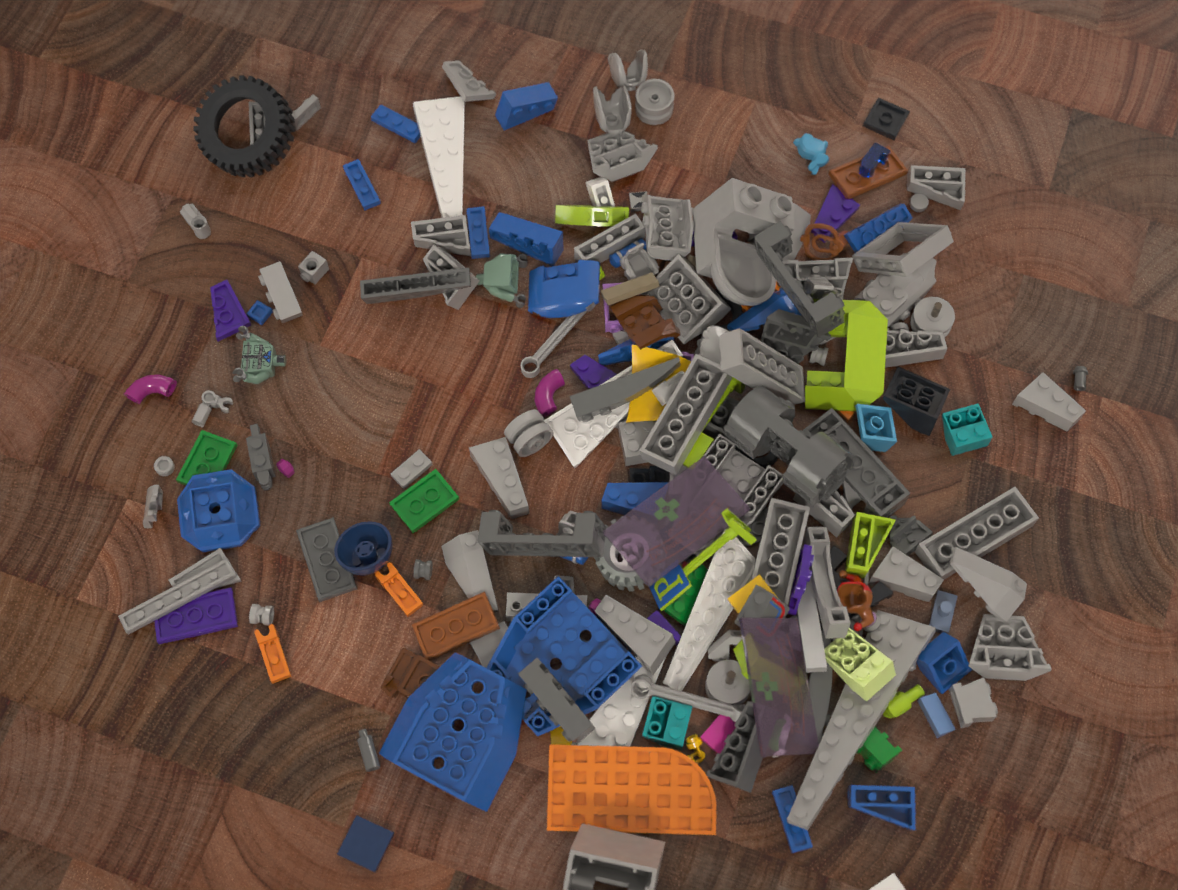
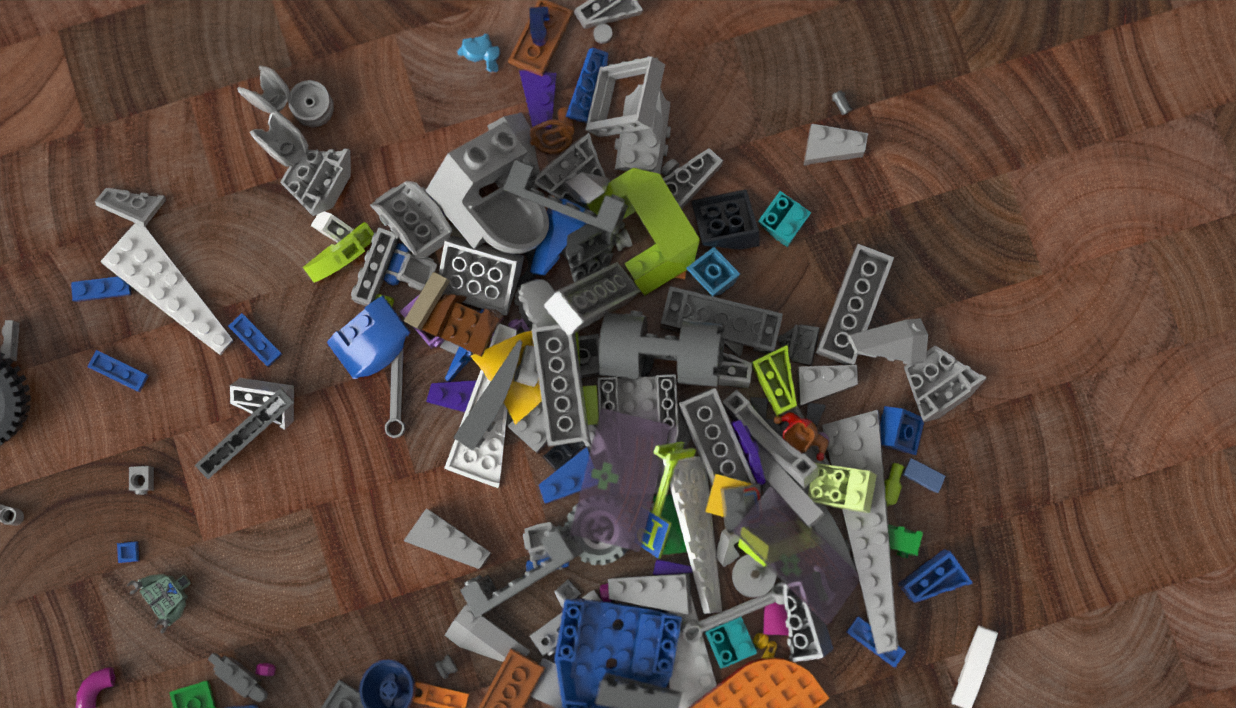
camera: 35 degrees left, 15 degrees up
light grey bar [192,390,233,427] -> none
dark purple wing [210,280,252,341] -> none
light grey wedge [258,261,303,323] -> none
green plate [389,469,459,534] -> none
light grey plate [391,449,433,489] -> none
light grey wedge [411,215,471,256] -> none
sand green torso [476,253,528,308] -> none
blue wedge [489,212,564,266] -> none
blue wedge [495,82,558,130] -> none
light grey wheel [504,409,554,457] -> none
magenta cylinder [534,369,565,418] -> none
light grey tile [629,191,647,212] -> none
light grey wheel [910,297,955,338] -> none
sand blue tile [929,590,957,634] -> none
light grey hips [949,677,998,728] -> none

